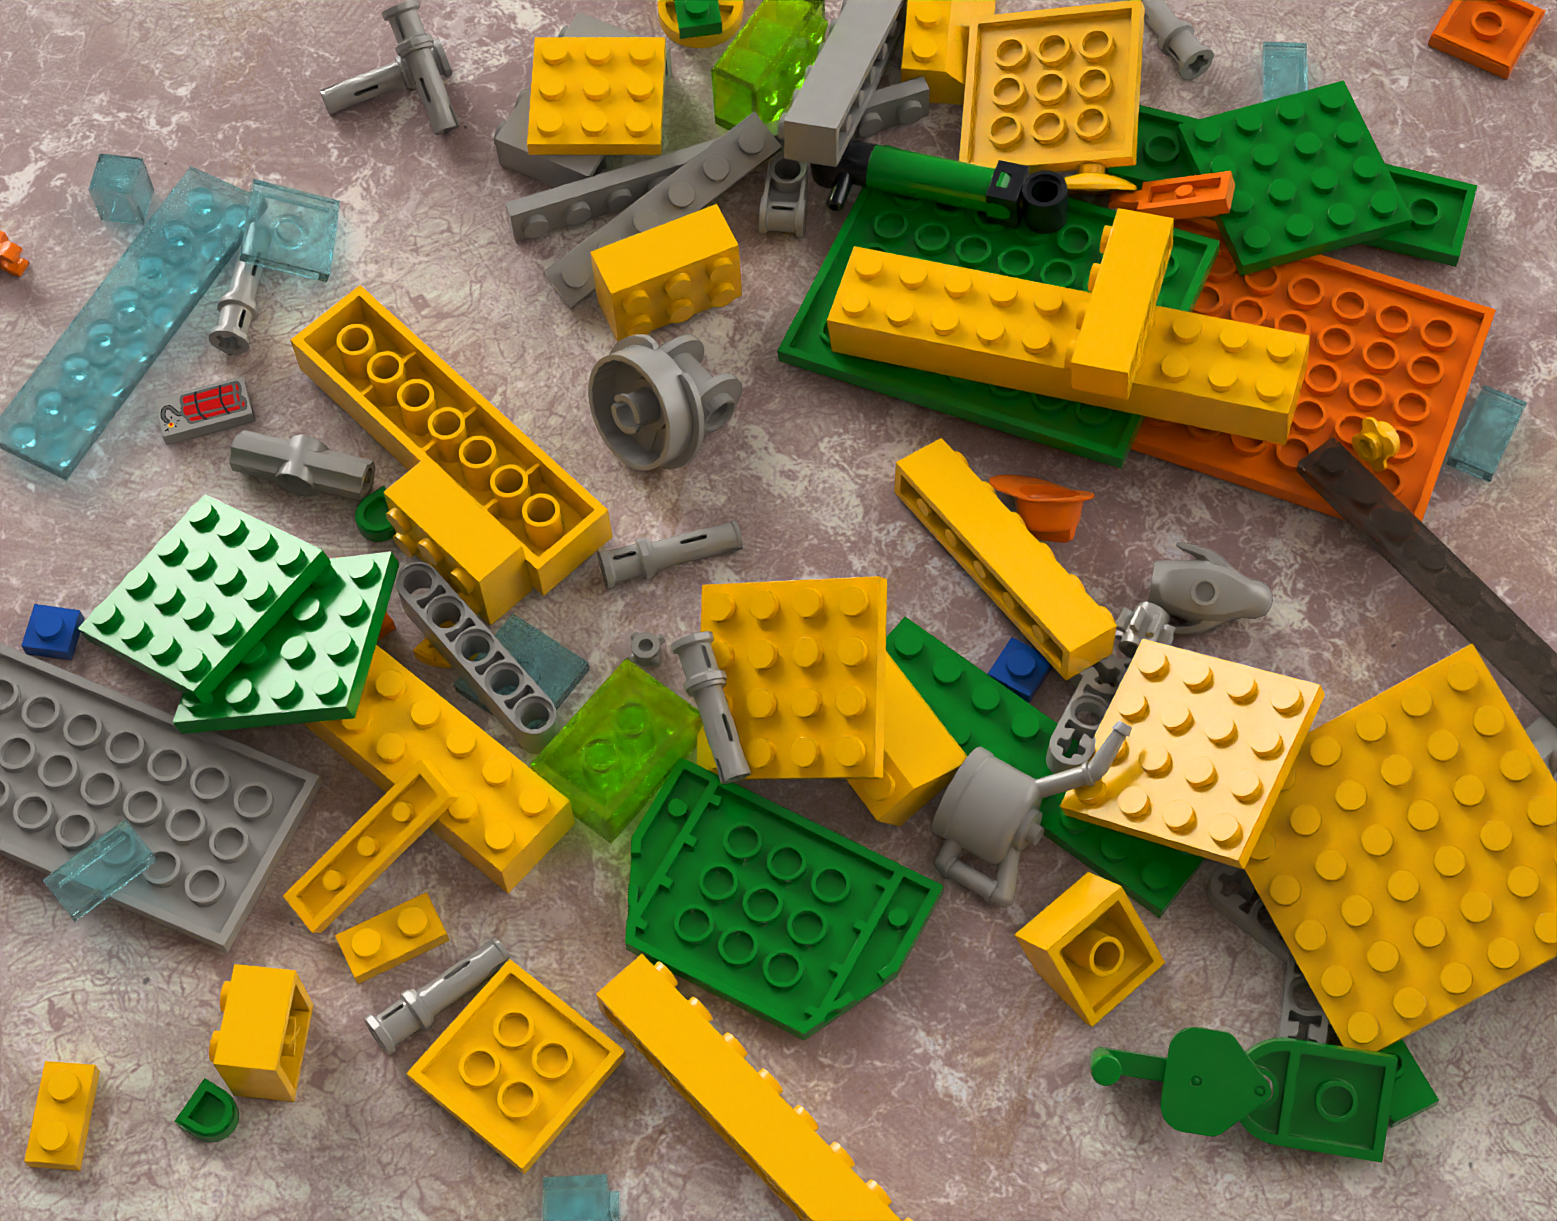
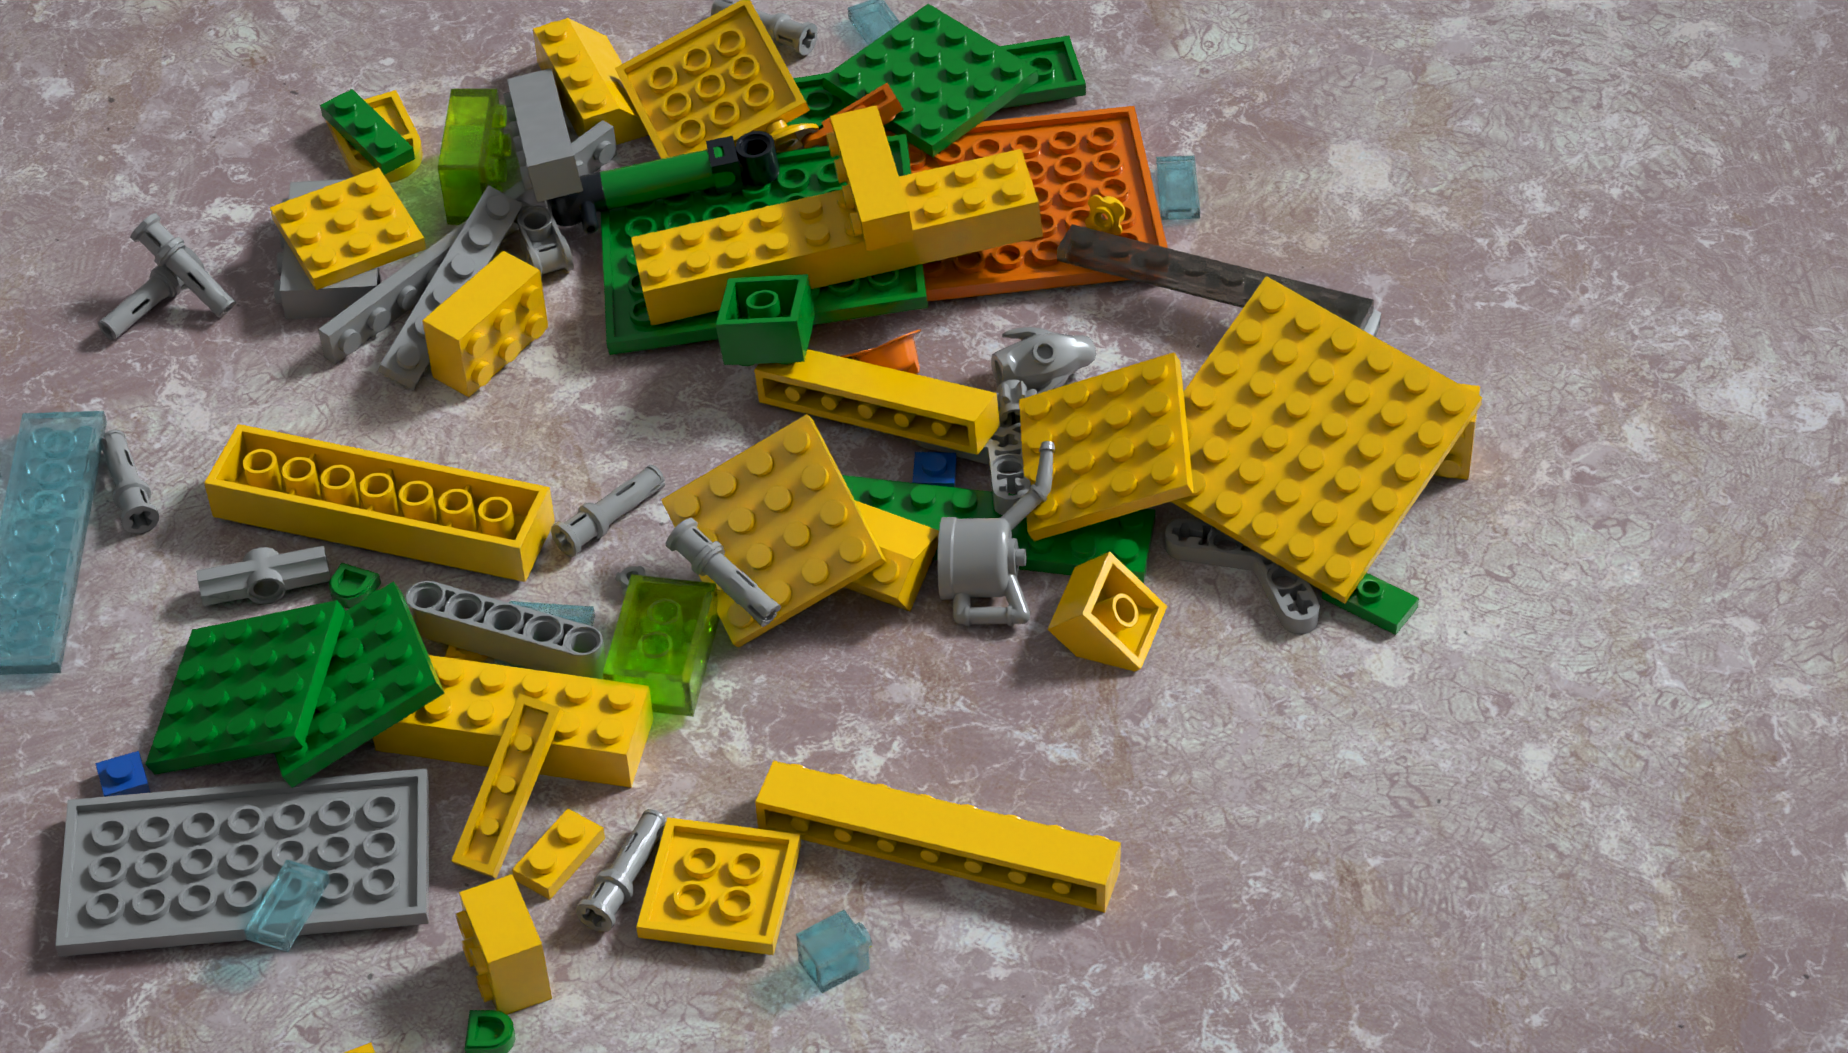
camera: 30 degrees left, 15 degrees down
tile [154,376,255,445] -> none
clear light blue tile [239,179,340,282] -> none
yellow brick [383,457,533,626] -> none
light grey piece [588,334,743,471] -> none
green plate [625,757,944,1040] -> none
green plate [1090,1027,1398,1163] -> none
none -> green brick [716,274,816,366]

